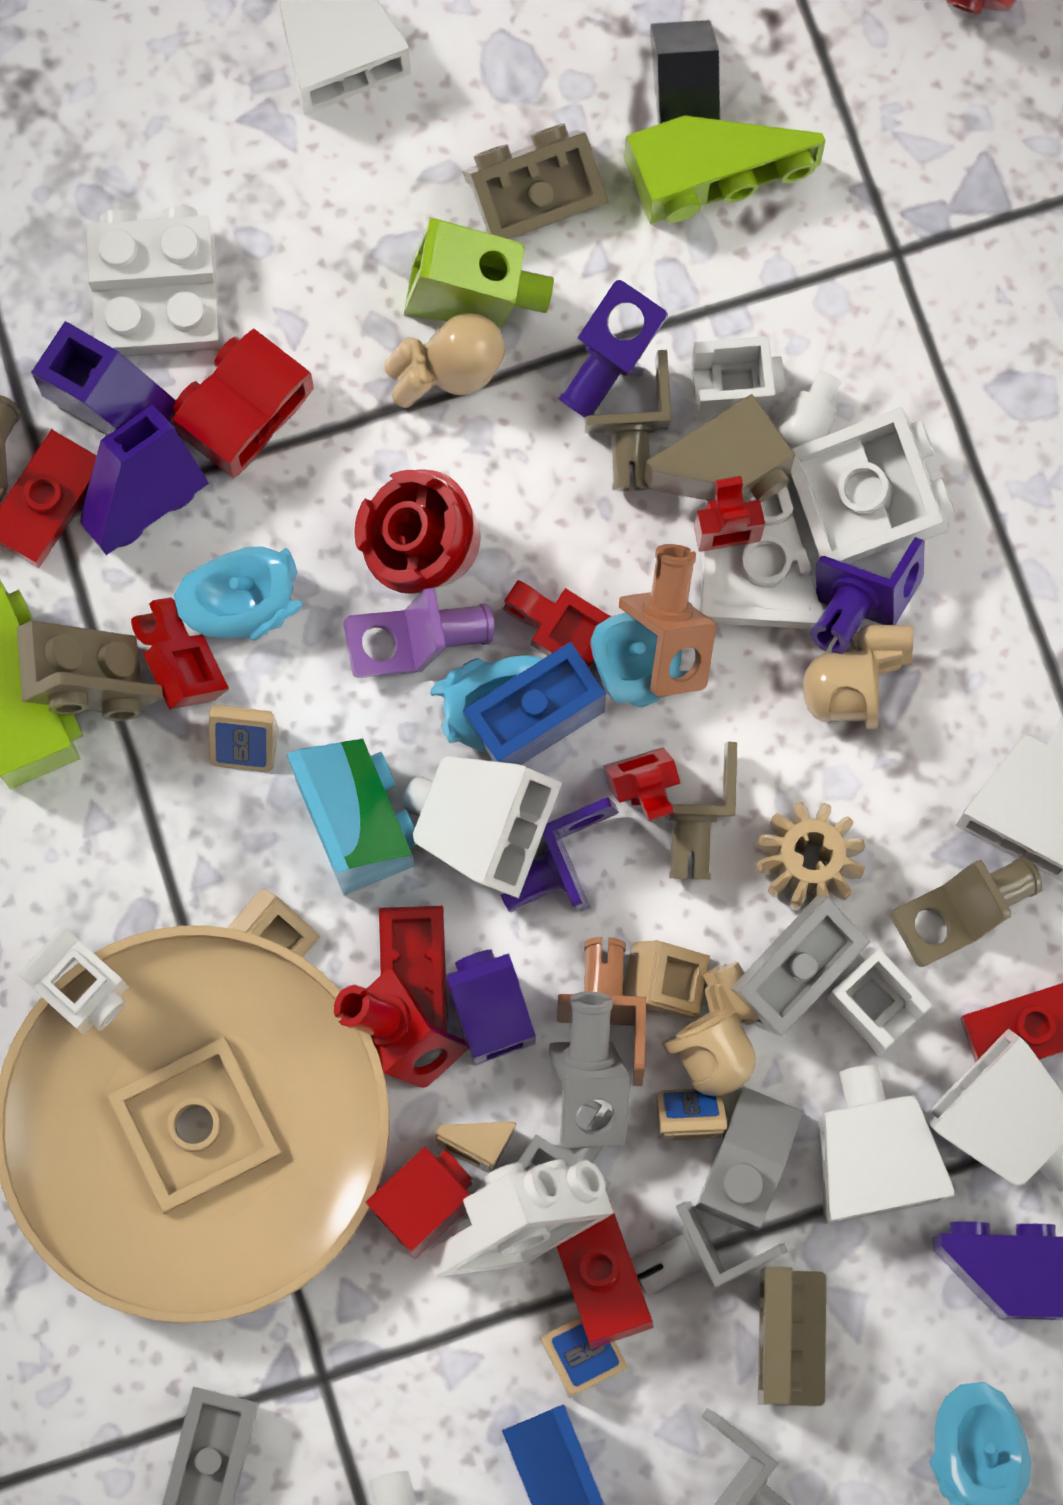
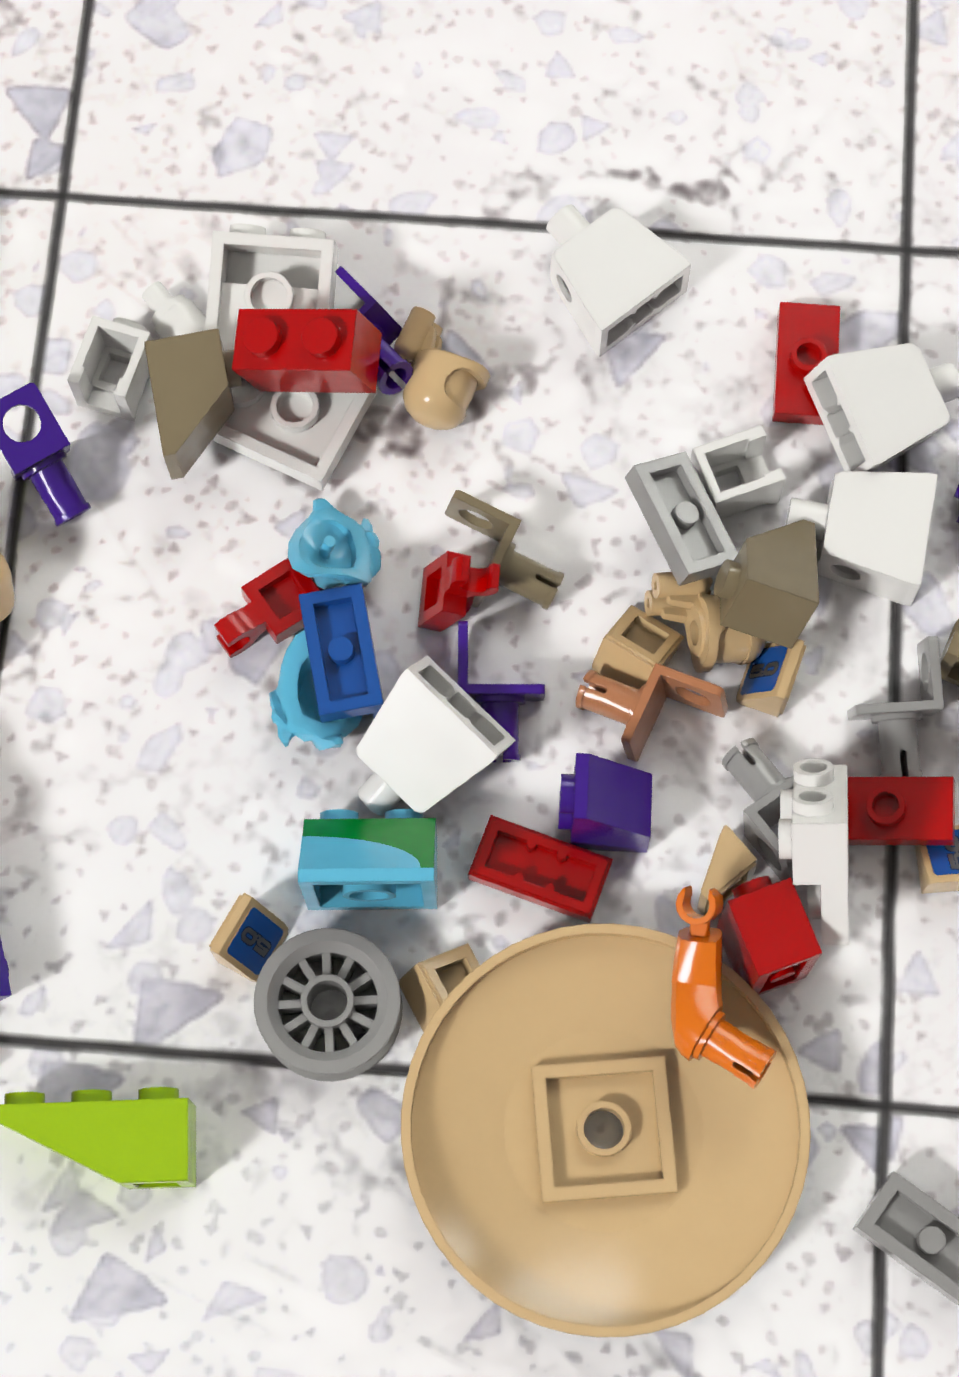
camera: 65 degrees left, 5 degrees down
dark tan bracket [17,620,163,721] -> none
white window [17,925,129,1035] -> none
red plate [131,597,229,710] -> none
medium azure hat [174,546,304,641] -> none
red bracket [334,969,468,1088] -> none
medium lavender bracket [343,588,494,678] -> none
red cone [354,469,481,594] -> none
light grey bracket [549,991,630,1148] -> none
dark tan bracket [584,349,671,492] -> none
nougat bracket [619,544,717,697] -> none
red plate [694,475,765,552] -> none
light grey slope [695,1086,804,1233] -> none
tan gear [756,802,865,911] -> none
dark tan bracket [890,856,1042,967] -> none
none -> red brick [232,309,382,393]
none -> light grey wheel [254,928,403,1082]
none -> orange arm [671,885,777,1089]
none -> dark tan slope [714,519,819,649]

